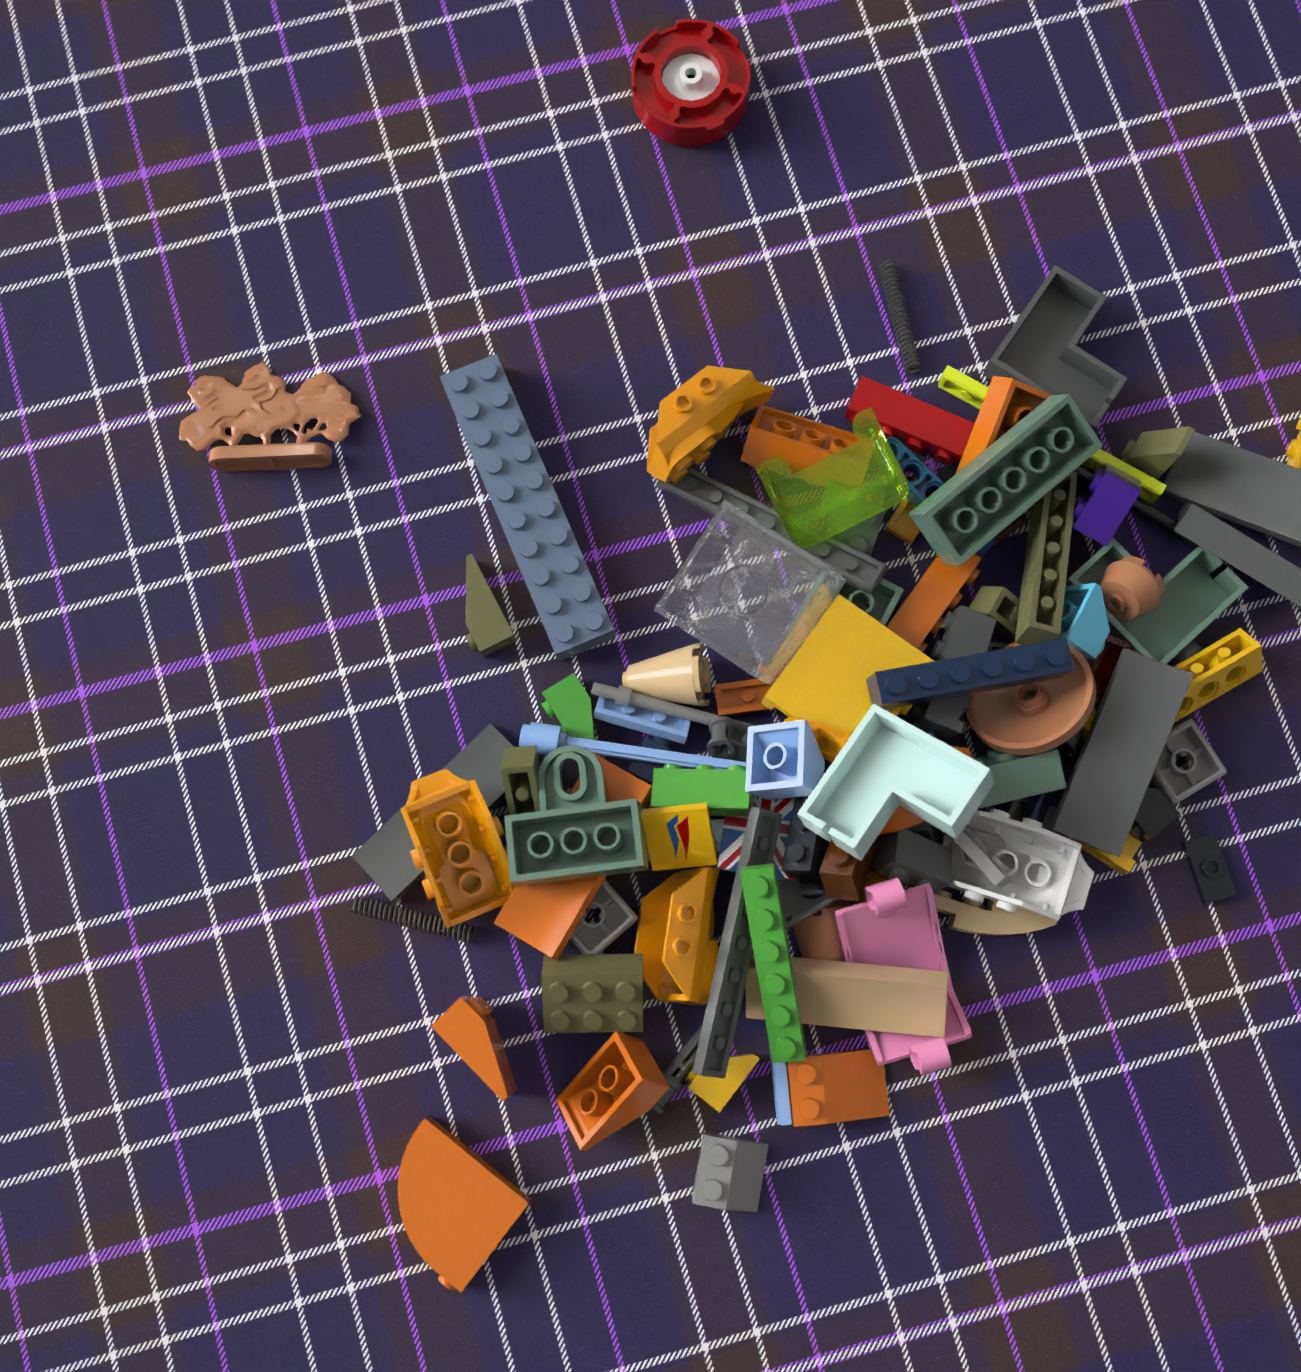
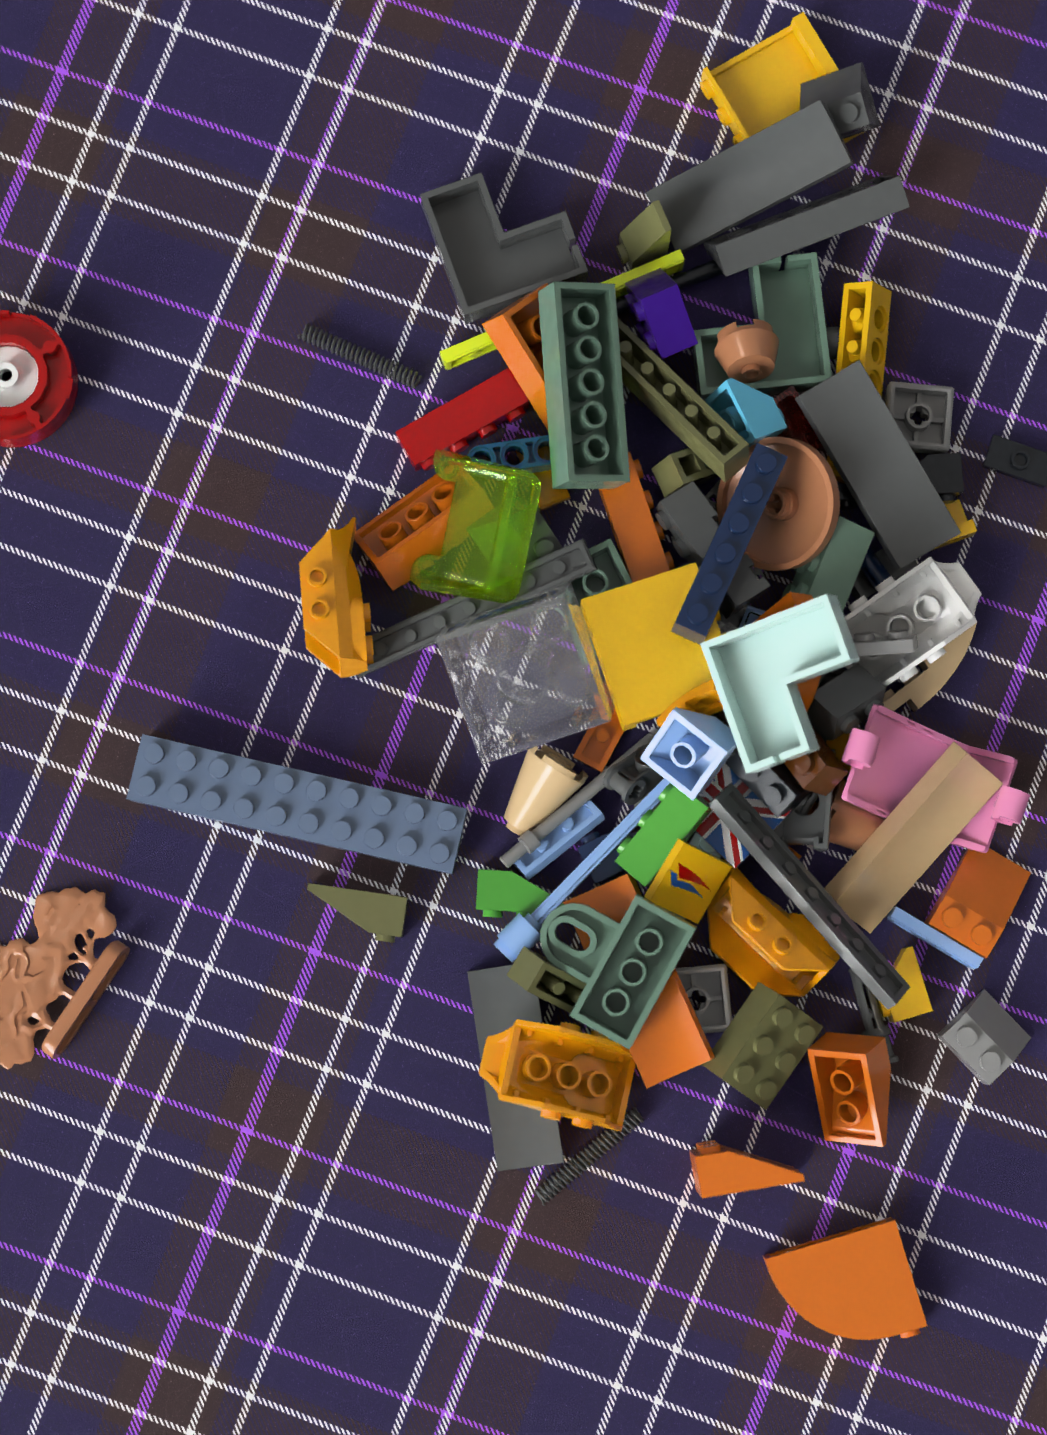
camera: 55 degrees left, 5 degrees up
bright green plate [740,863,807,1063] -> none

